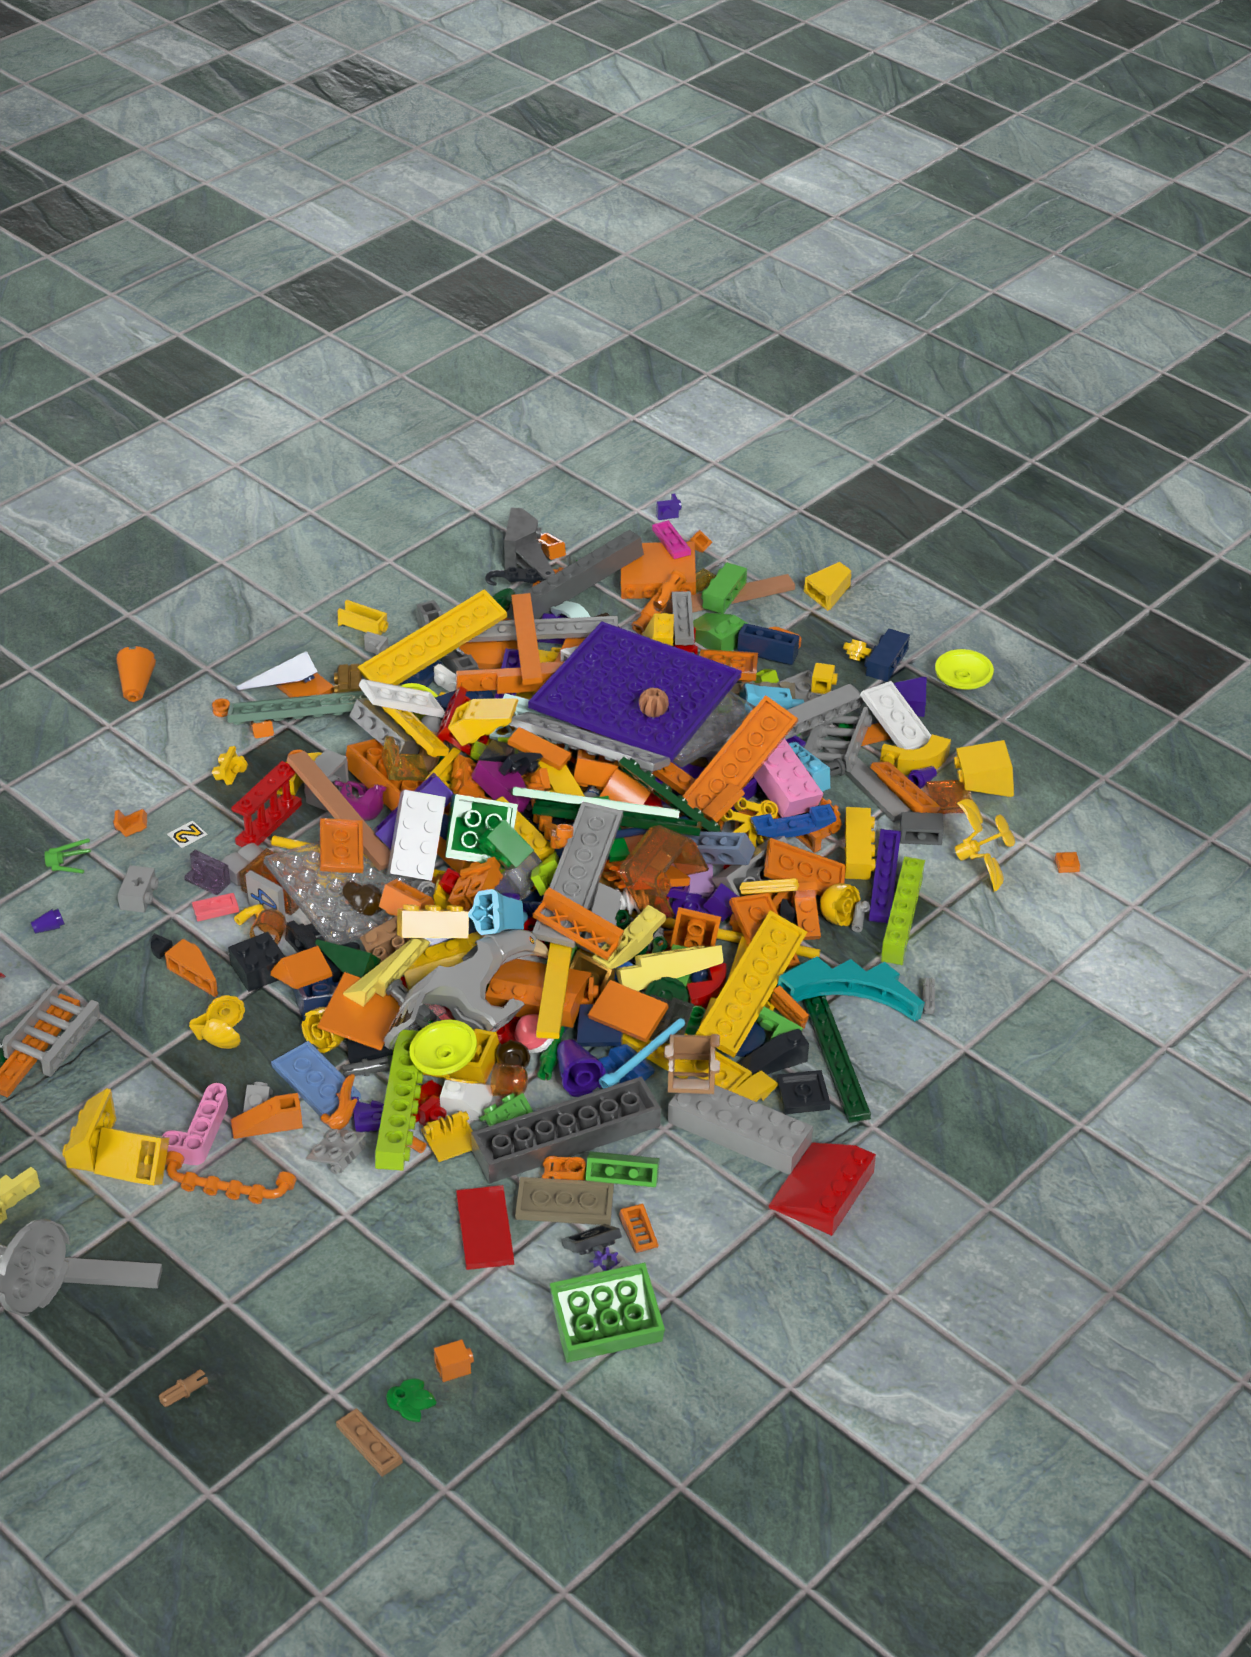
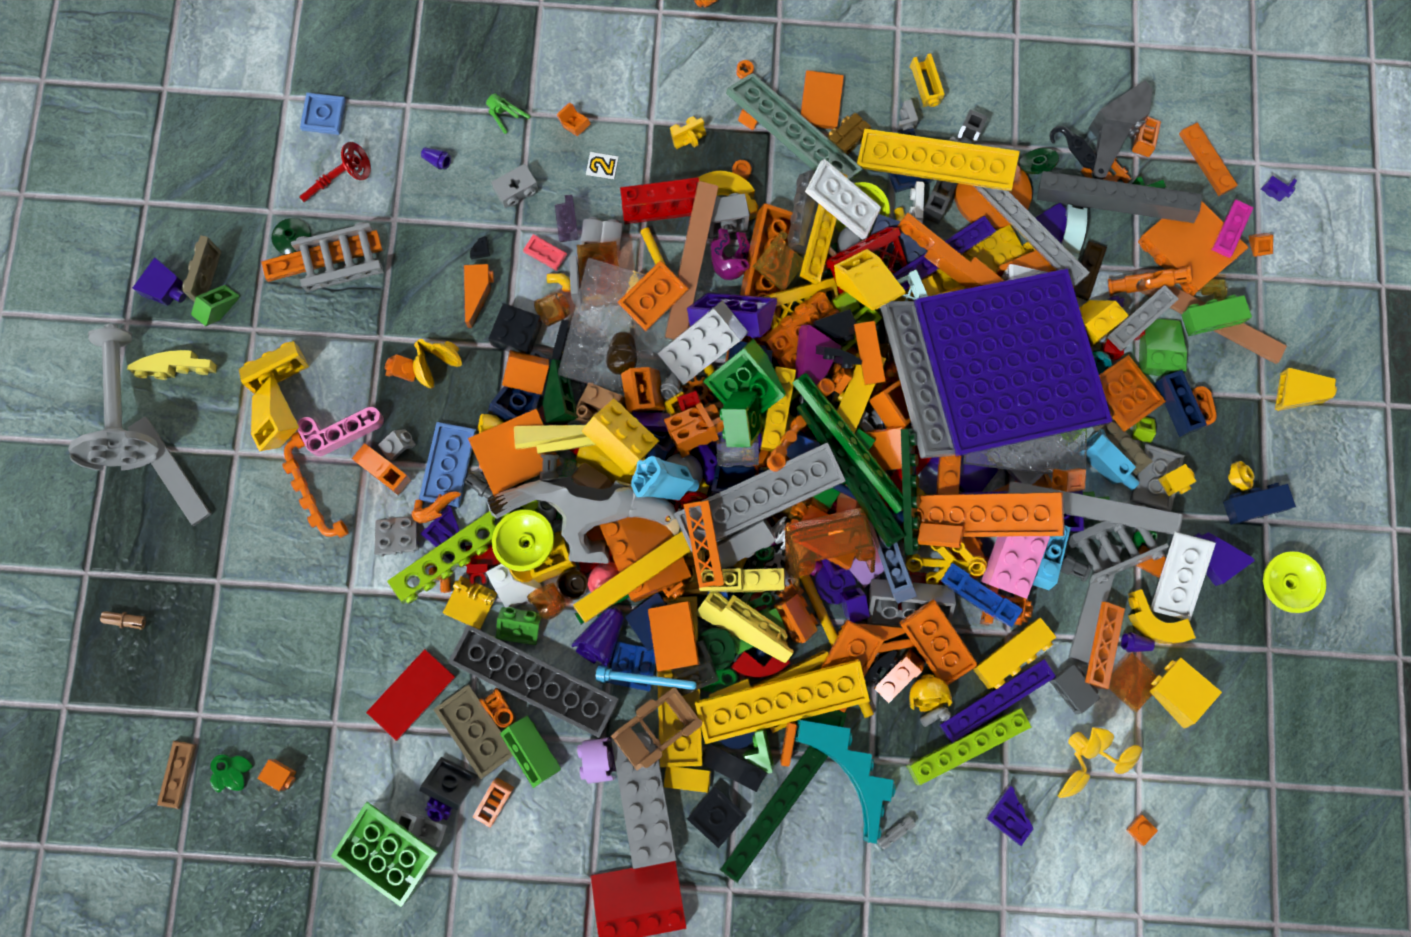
camera: 45 degrees right, 35 degrees up
wedge [236,651,317,691] -> none
orange tile [511,593,543,685] -> none
lime slope [531,852,560,896] -> none
nougat piece [639,688,669,717] -> none
yellow axle [739,878,799,895] -> none
none -> orange bracket [385,354,415,382]
none -> lavender brick [577,737,616,784]
none -> dark purple wing [985,786,1034,846]
none -> orange plate [1179,122,1238,196]

